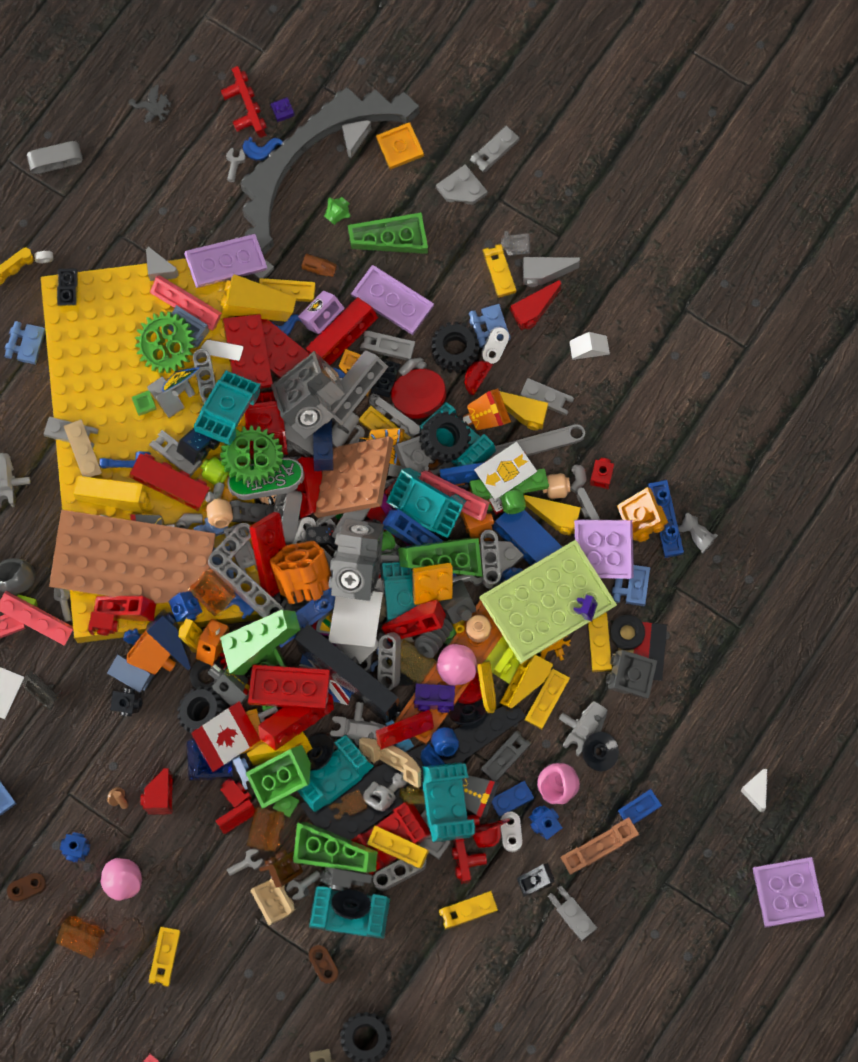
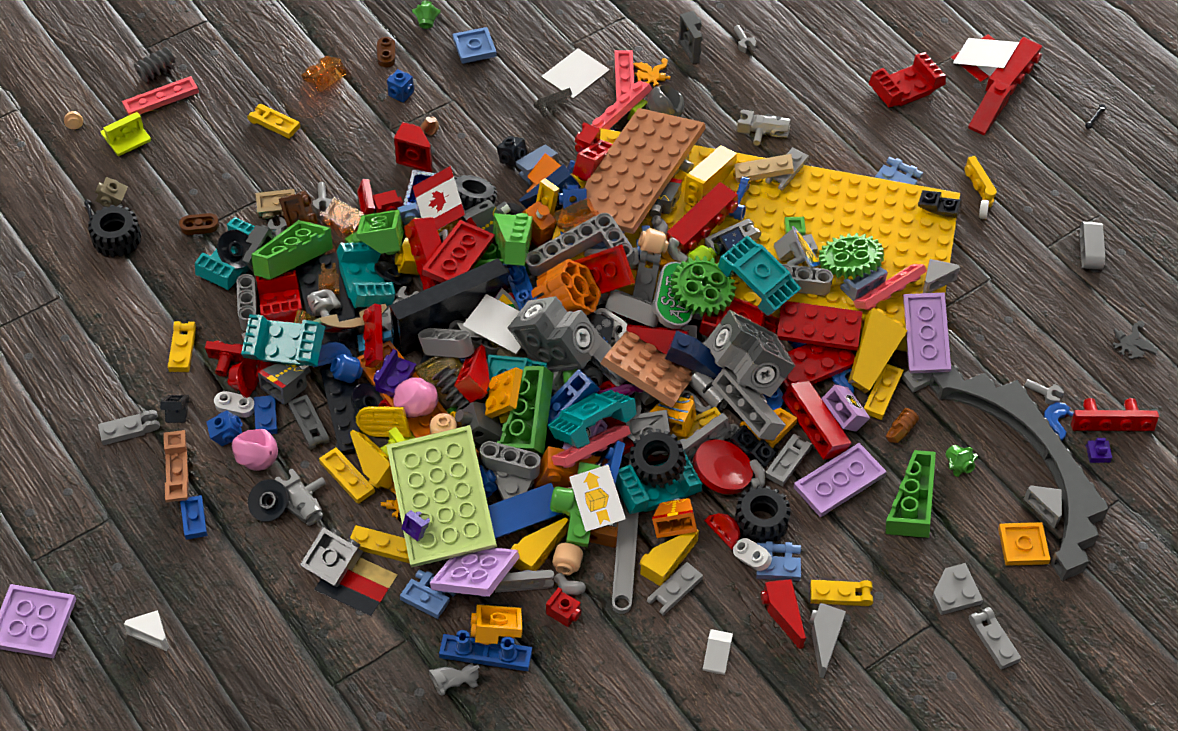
camera: 105 degrees right, 20 degrees down
bright pink piece [101,858,142,901] -> none
white sticker [200,340,243,361] -> none
yellow plate [367,826,429,869] -> none
clear bracket [501,231,530,256] -> none
black tyre [610,615,645,650] -> none

